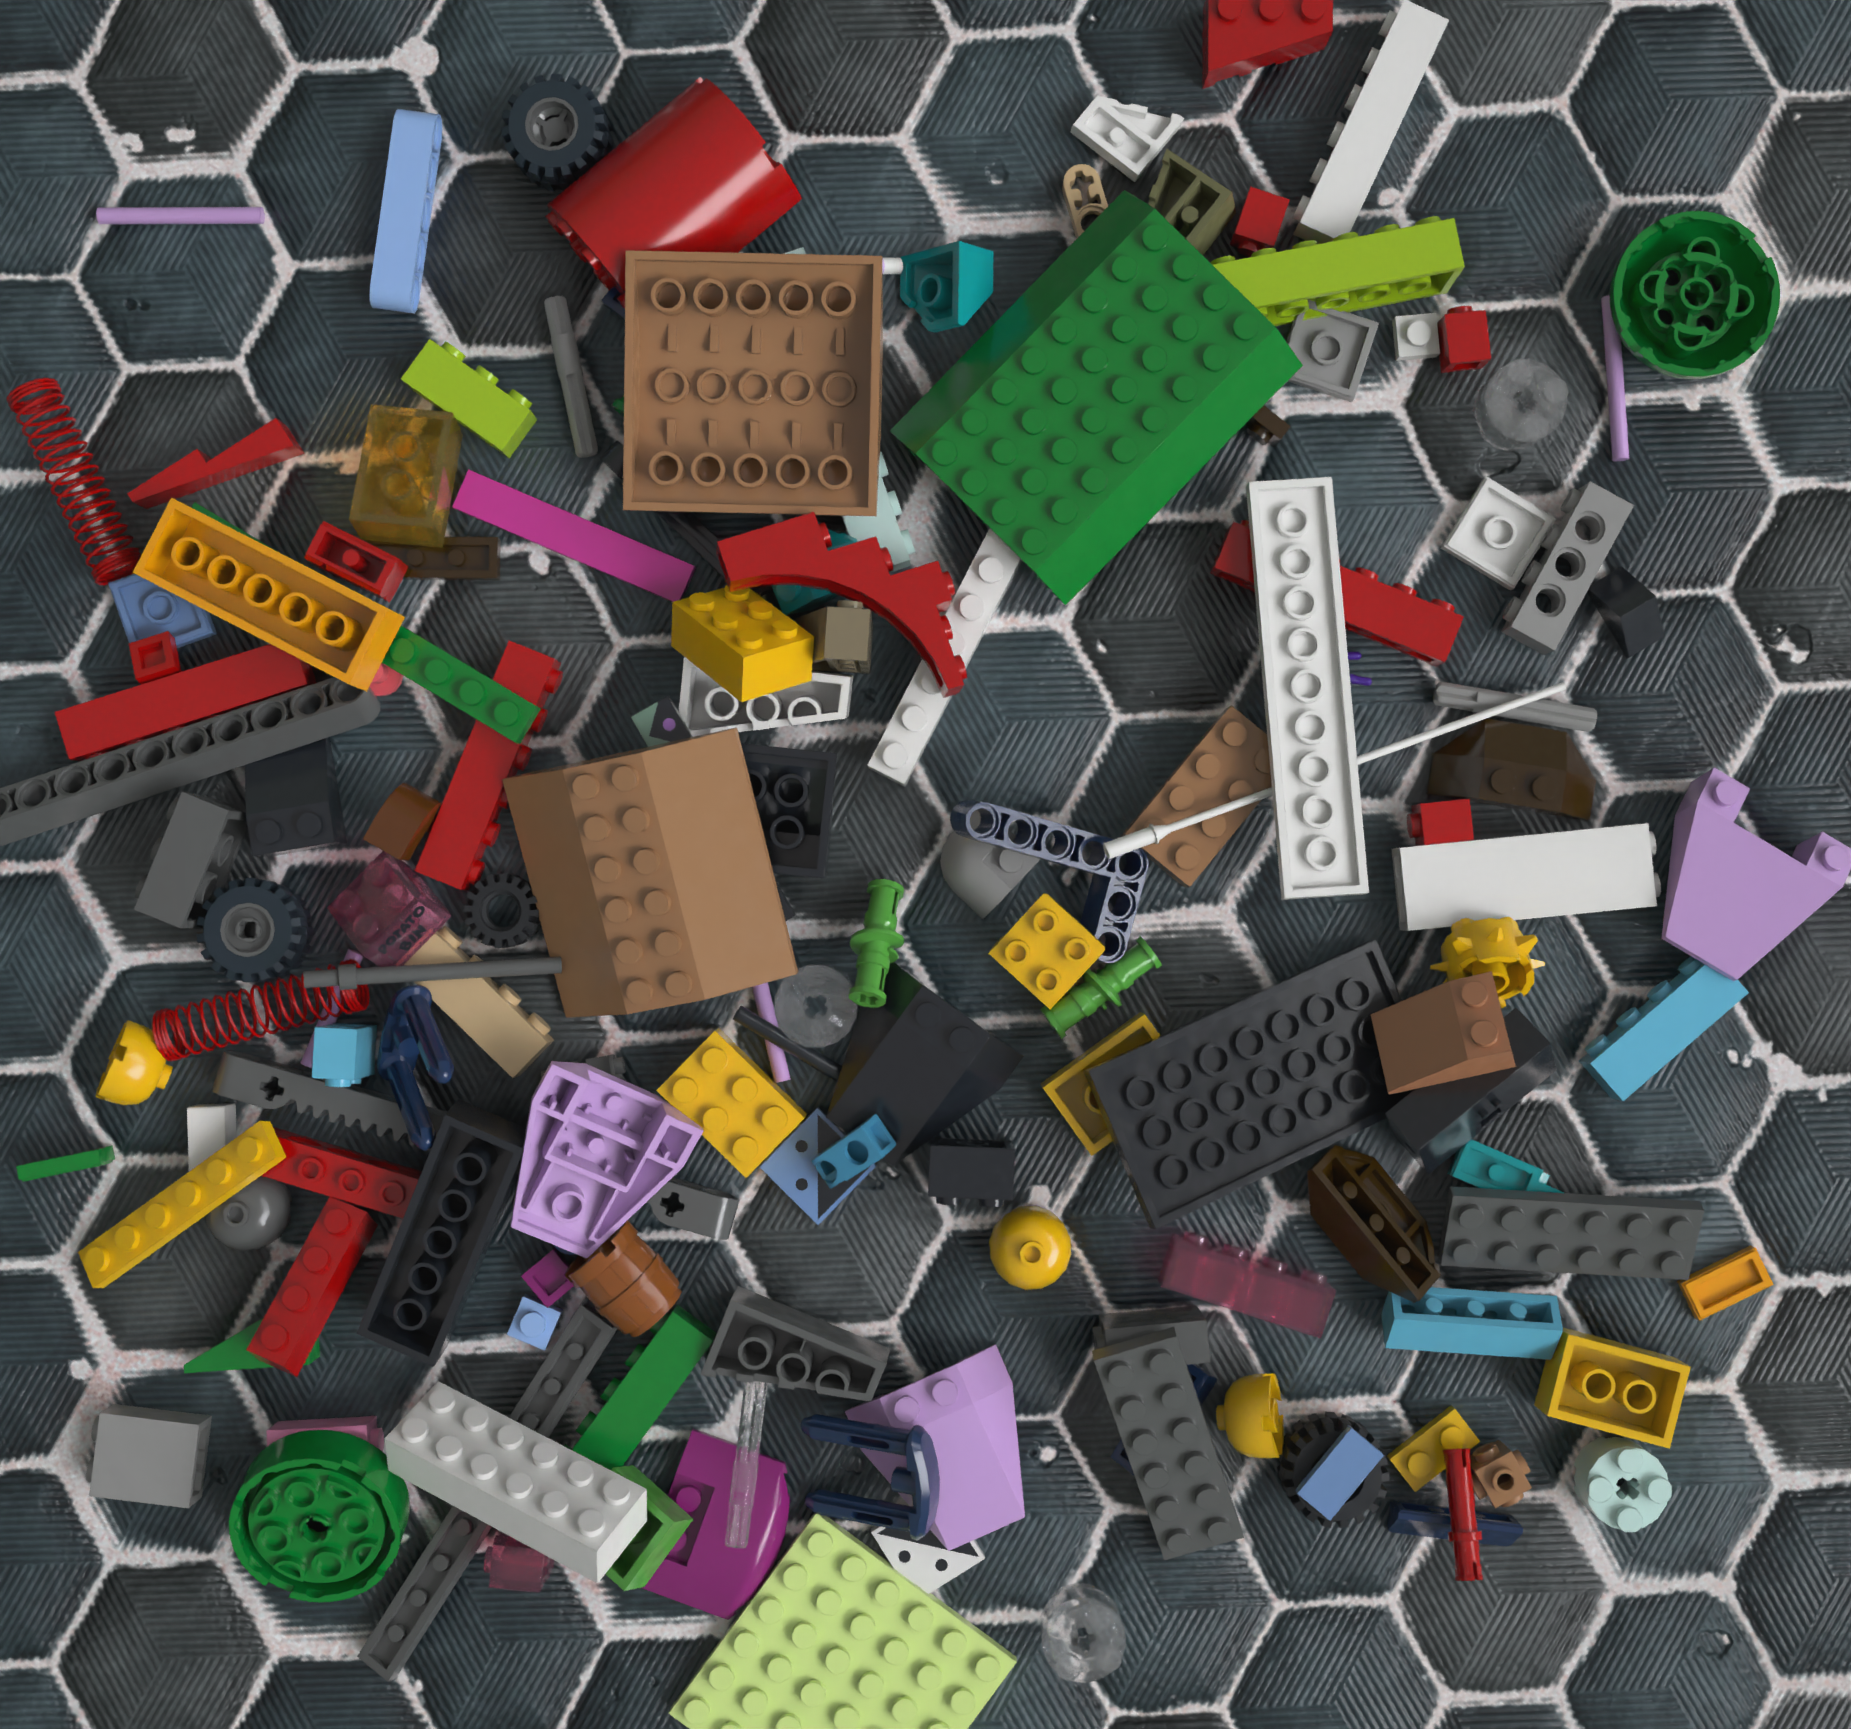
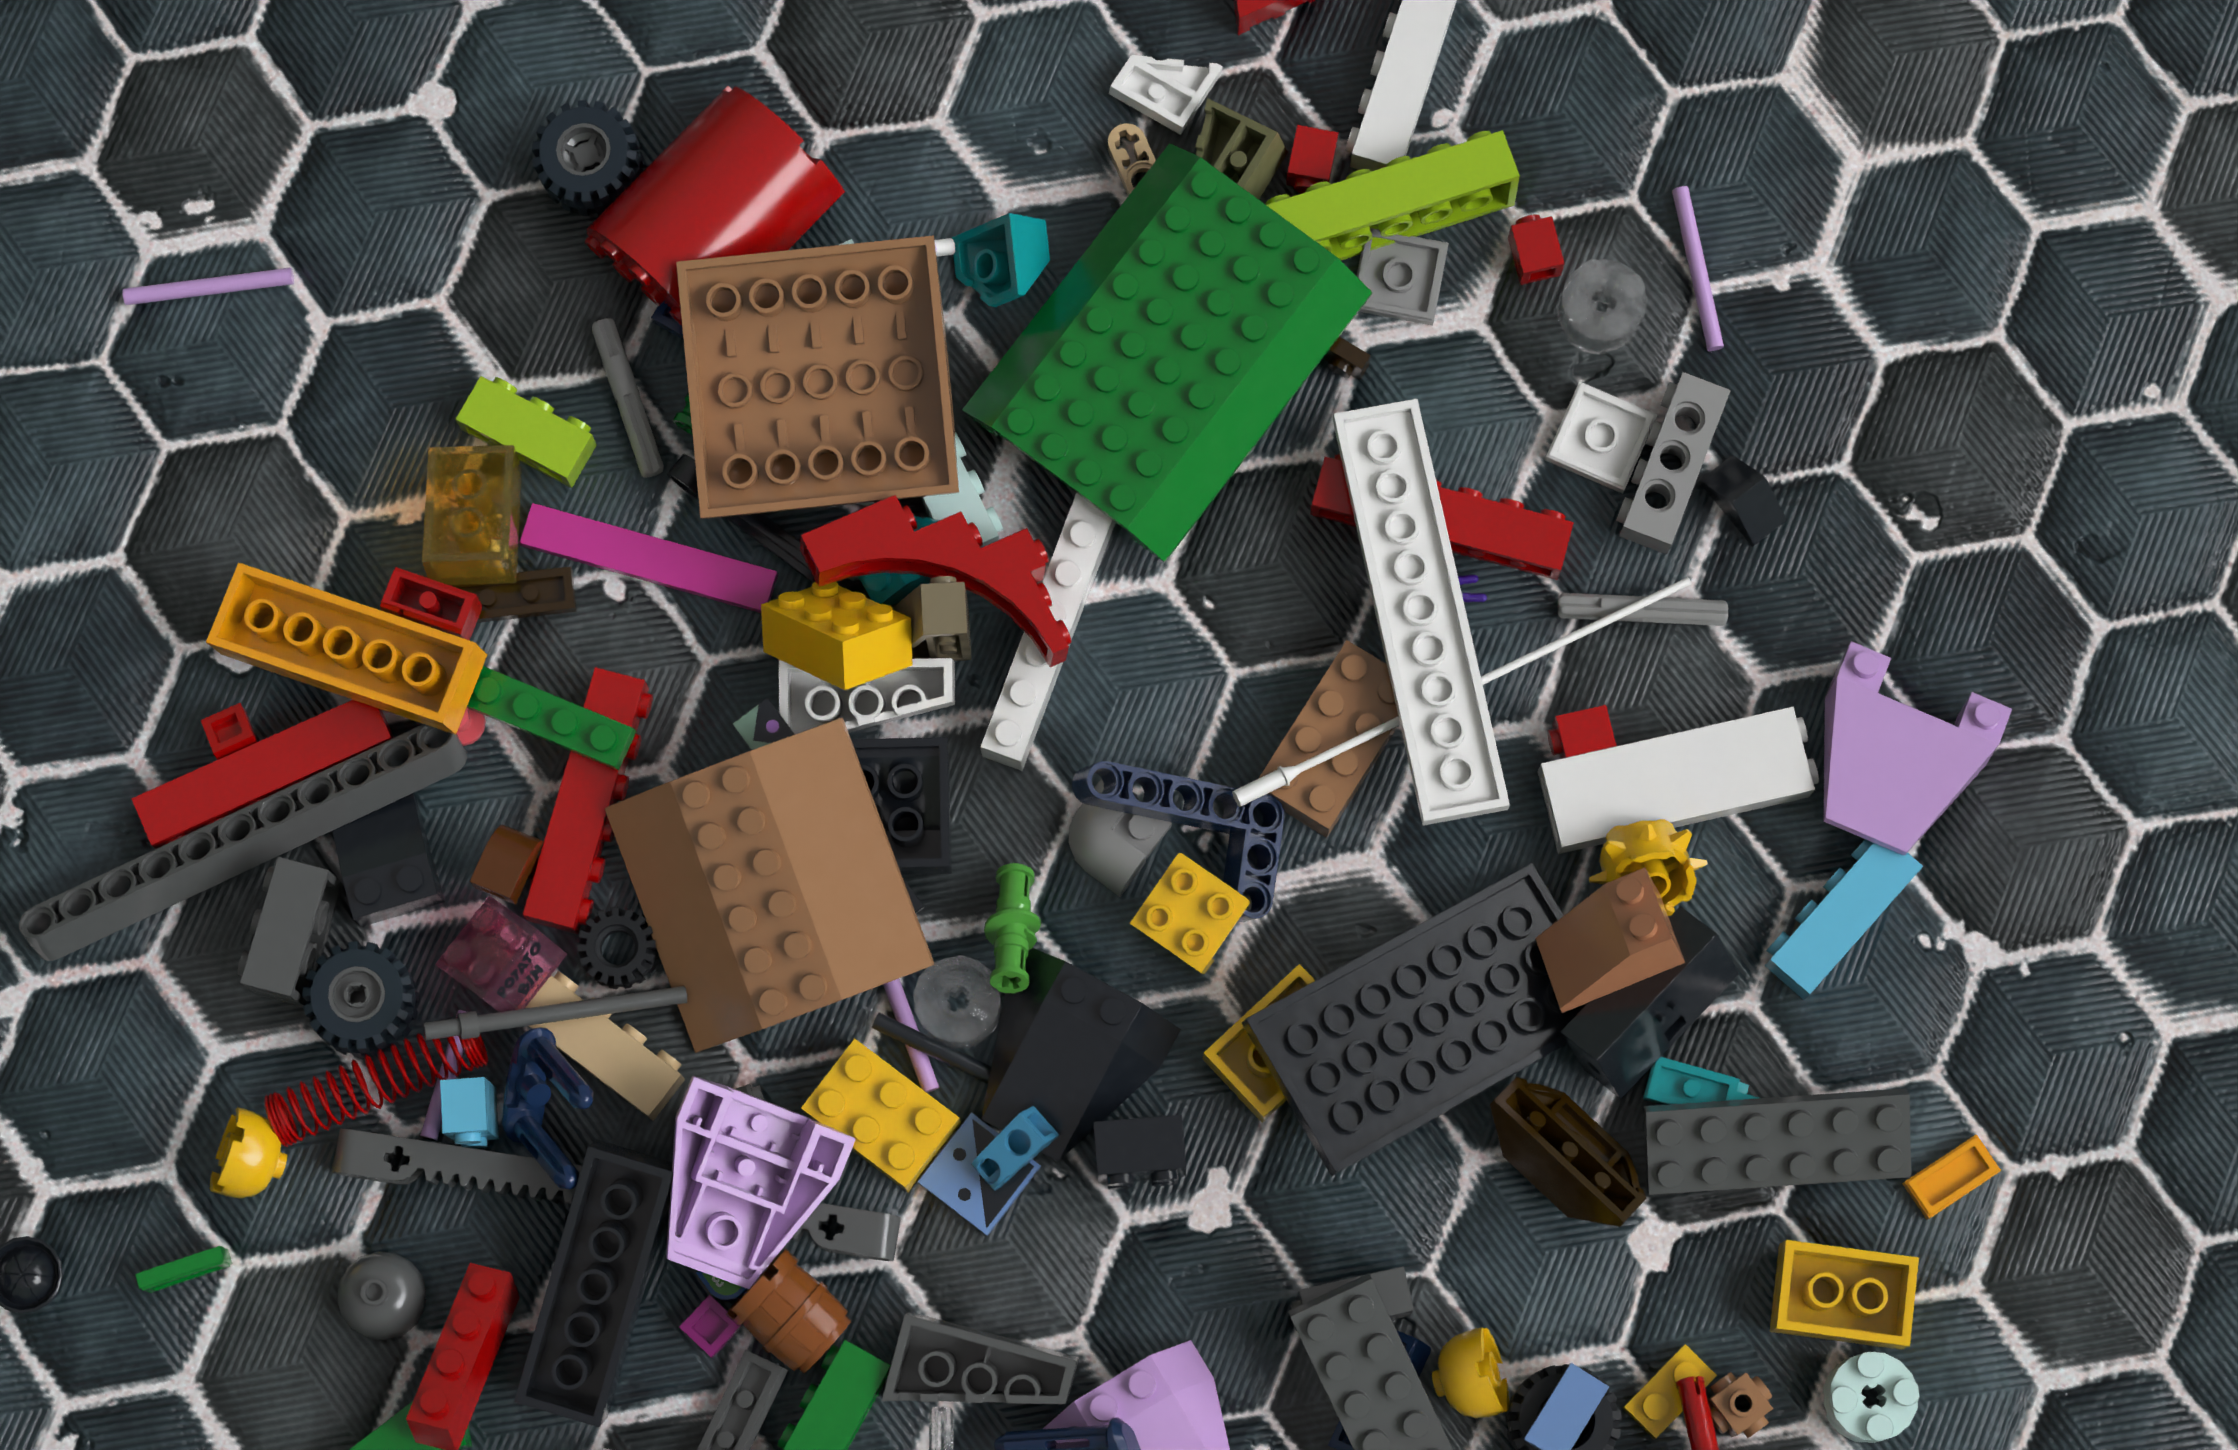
camera: 10 degrees left, 10 degrees down
red piece [6,377,142,585] -> none
yellow plate [78,1121,286,1288] -> none
medium blue tile [108,574,217,648] -> none
red slope [127,418,305,509] -> none
white piece [187,1103,237,1171] -> none
red brick [261,1127,422,1218] -> none
light blue beam [370,109,442,314] -> none
light blue plate [507,1294,563,1351] -> none
yellow cylinder [989,1205,1071,1290] -> none
bright green piece [1040,936,1162,1039] -> none
clear pink brick [1158,1230,1336,1338] -> none
medium azure brick [1381,1287,1563,1360] -> none
white plate [1392,313,1440,361] -> none
dark brown wedge [1426,719,1596,821] -> none
green brick [1609,211,1780,379] -> none

